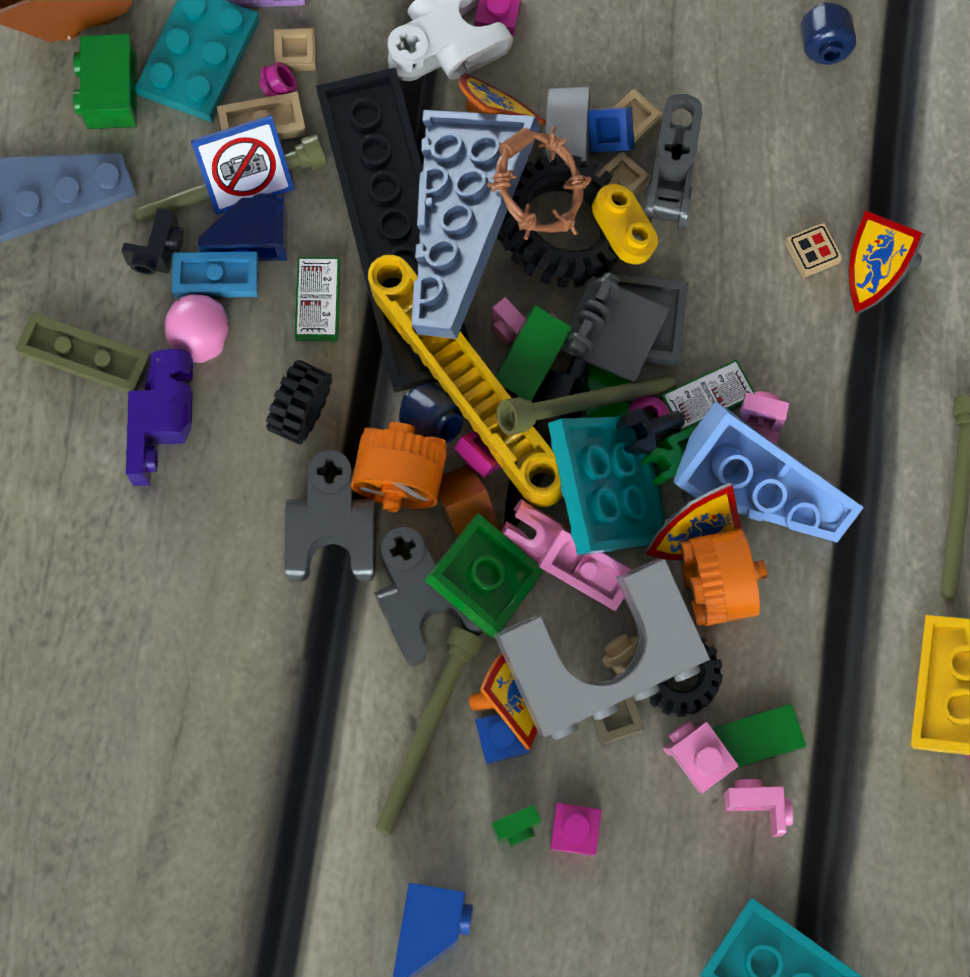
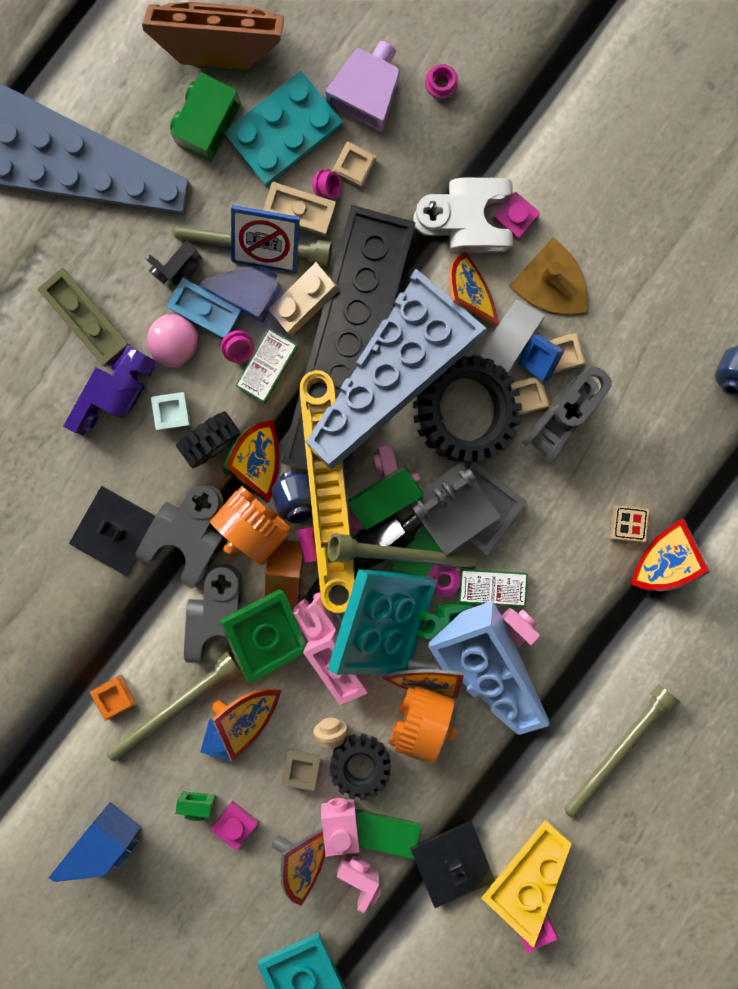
camera: 30 degrees right, 15 degrees up
nougat piece [487,125,591,240] -> none
light grey arch [494,559,710,740] -> none
yellow plate [592,184,658,265] -> none
black bar [616,408,685,456] -> none
none -> black piece [69,486,156,576]
none -> orange tile [89,675,137,721]
none -> light aqua plate [151,392,191,431]
none -> dark pink plate [221,330,254,364]
none -> shield [222,420,279,503]
none -> tan plate [269,263,340,335]
none -> shield [272,828,326,906]
none -> black piece [410,820,495,908]
none -> pearl gold shield [509,237,588,315]

